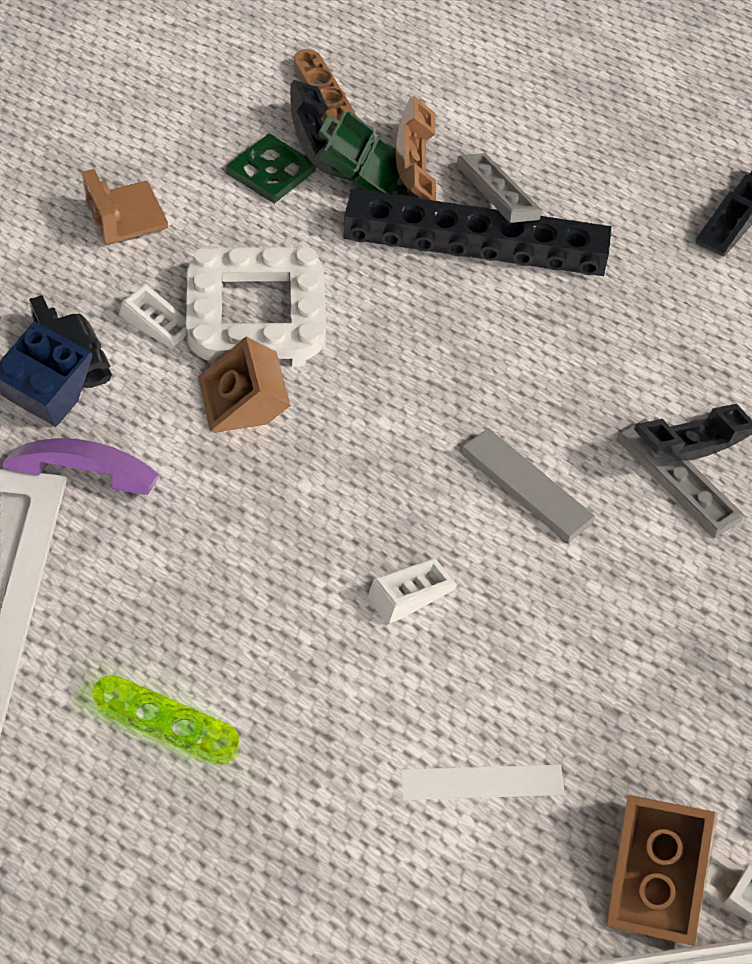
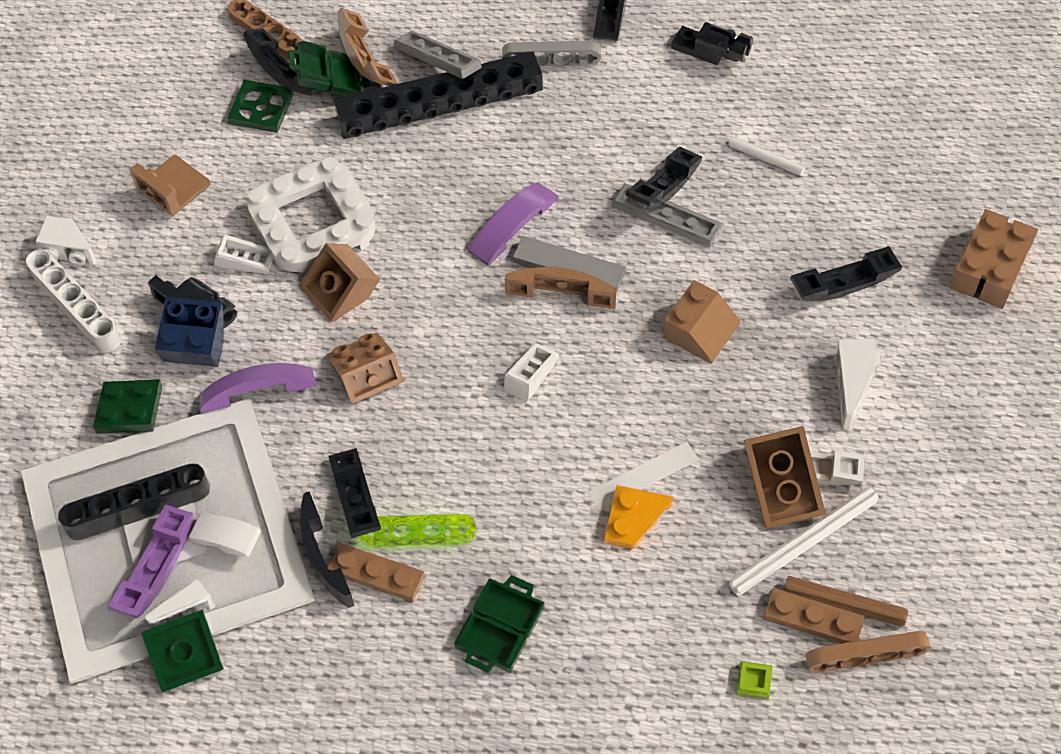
camera: 20 degrees left, 5 degrees up
none -> black slope [300,492,355,608]
none -> medium nougat bracket [326,333,404,404]
none -> medium nougat plate [327,543,425,602]
none -> black slope [328,448,381,538]
none -> dark green piece [454,575,545,673]
none -> medium lavender slope [468,182,559,266]
none -> light grey beam [502,41,601,66]
none -> medium nougat slope [505,267,617,309]
none -> light orange wing [604,485,673,549]
none -> medium nougat slope [663,280,741,364]

